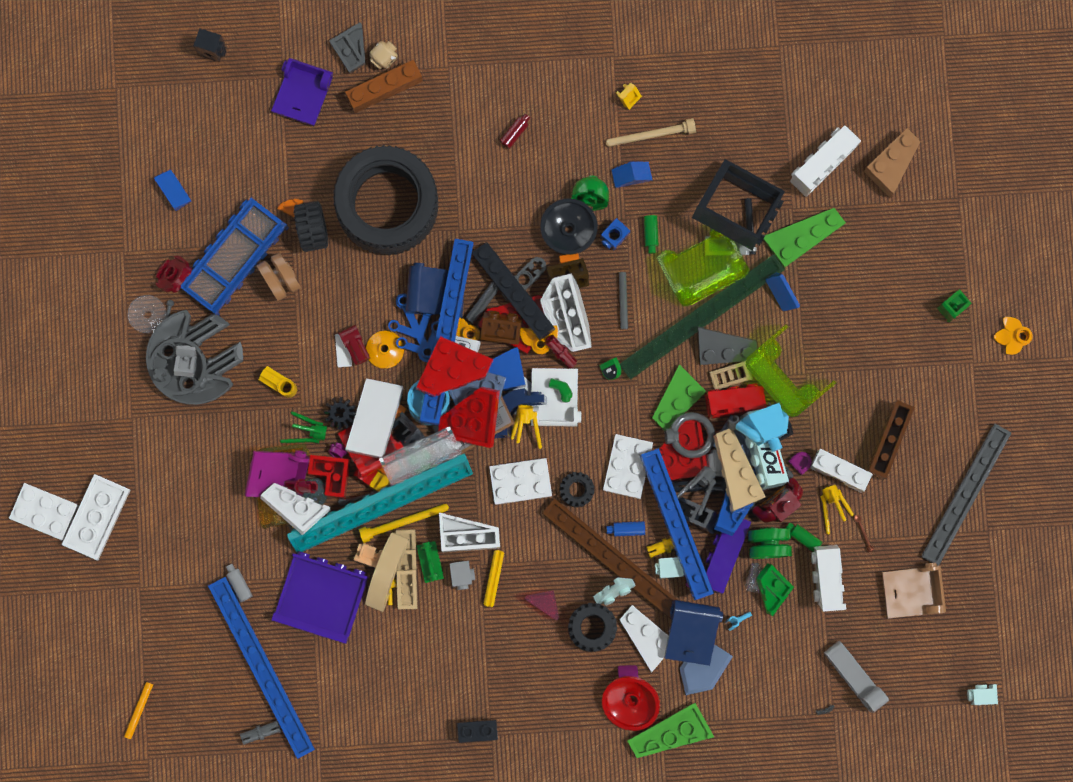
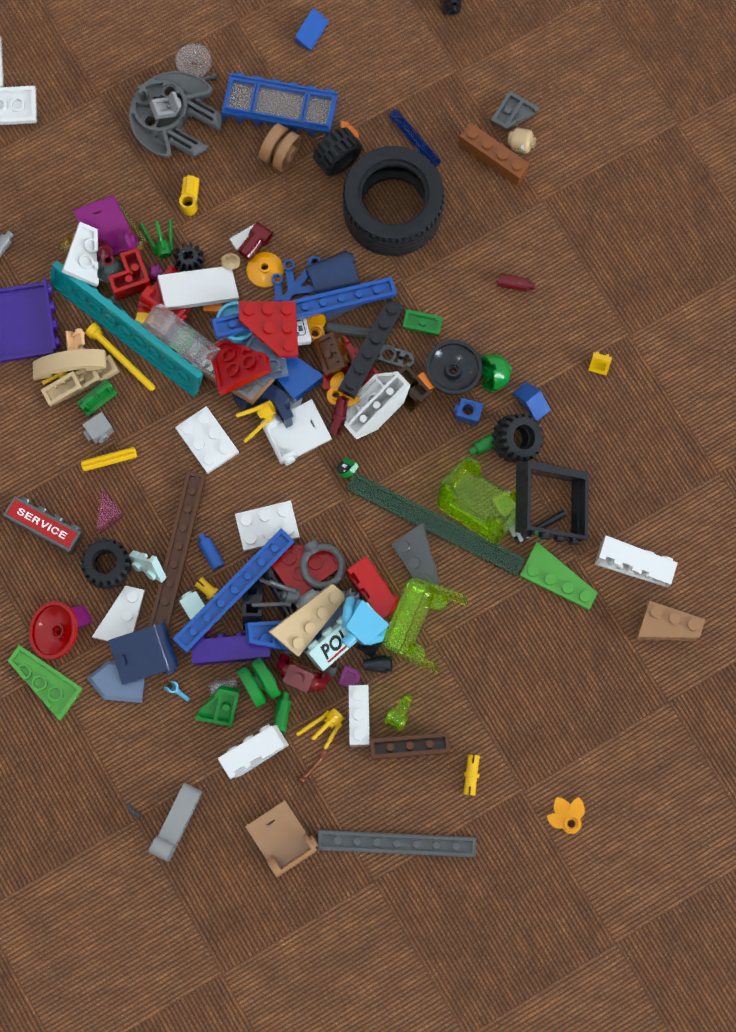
camera: 65 degrees right, 5 degrees down
dark red plate [156,255,192,293] -> none
dark purple door [271,58,333,126] -> none
black hinge [392,412,428,454] -> none
white wedge [439,513,500,552] -> none
green arm [549,378,573,403] -> none
black tyre [560,472,595,507] -> none
tan piece [606,118,696,147] -> none
dark grey bar [619,272,628,330] -> none
bright green wing [652,364,706,431] -> none
tan slope [709,361,753,389] -> none
blue slope [766,272,800,311] -> none
green slope [937,289,972,323] -> none
light aqua brick [967,684,998,705] -> none
none -> brick [3,496,84,555]
none -> tan tile [221,253,240,269]
none -> black cone [364,654,393,674]
none -> clear neon green piece [384,694,413,732]
none -> clear blue axle [389,109,441,167]
none -> green plate [402,309,443,337]
none -> yellow pin [463,755,480,796]
none -> black tyre [491,413,544,462]

